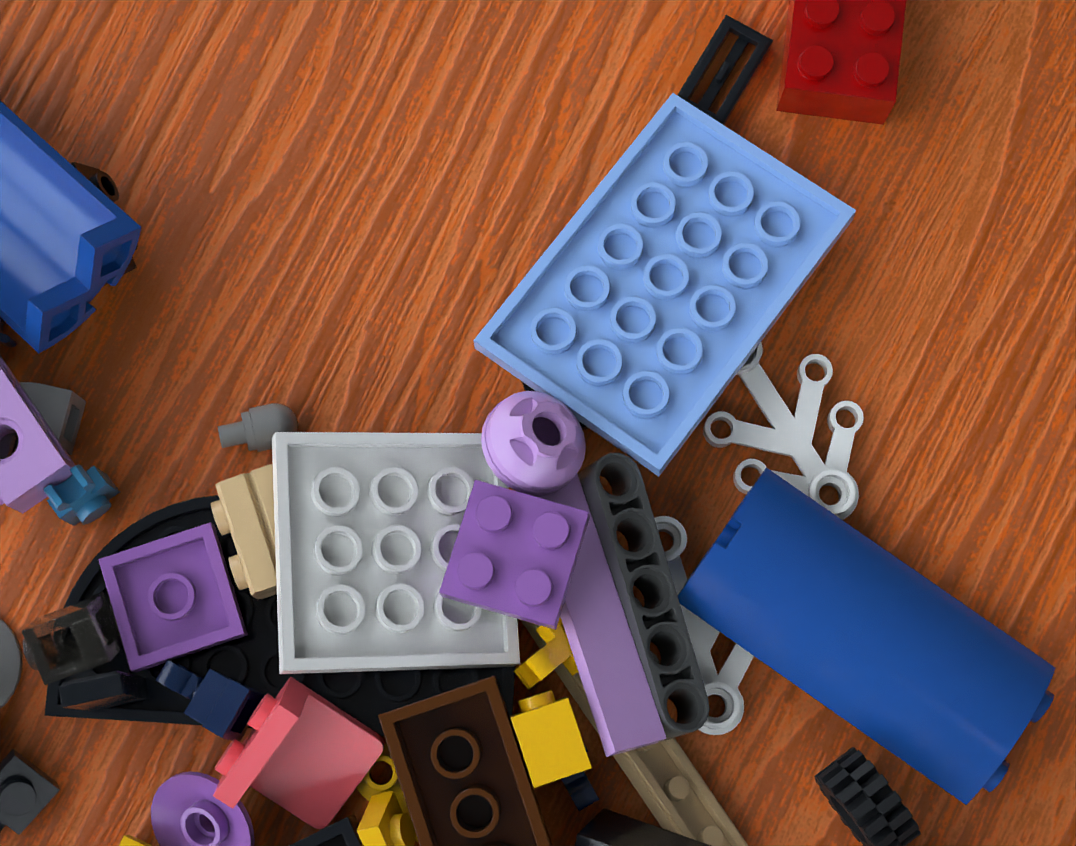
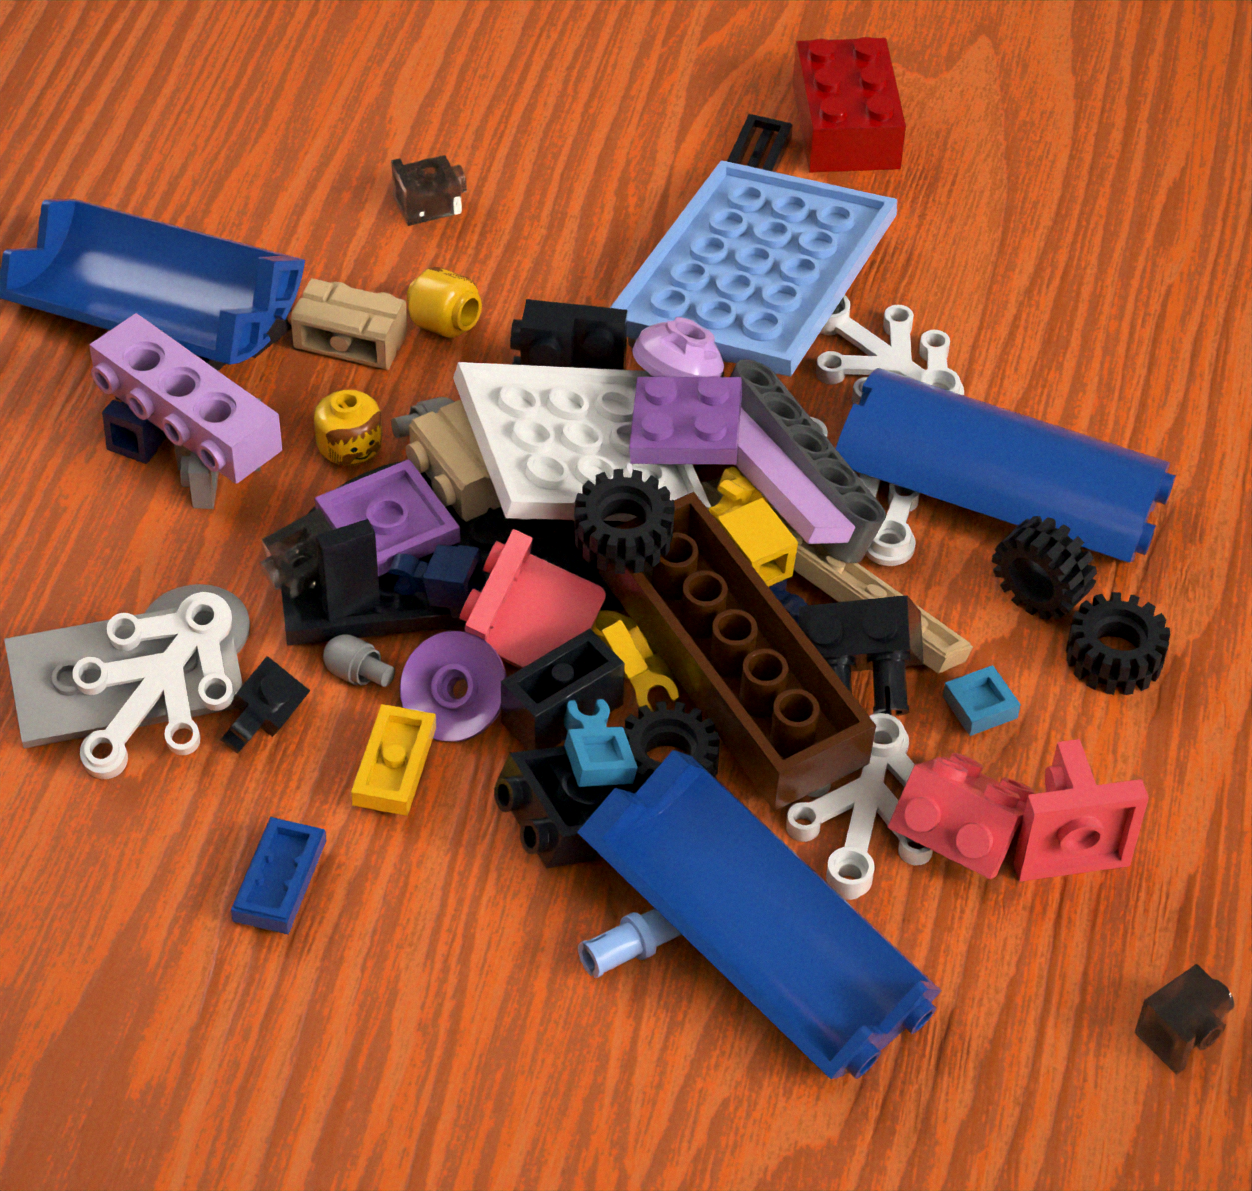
camera: 15 degrees left, 30 degrees down
dark azure plate [44,465,120,526] -> none
none -> tan brick [291,278,407,370]
none -> yellow head [314,390,383,466]
none -> light grey cylinder [323,634,395,687]
none -> clear smoke brick [391,155,467,226]
none -> yellow head [407,267,482,338]
none -> black plate [510,299,628,370]
none -> black tyre [574,469,675,574]

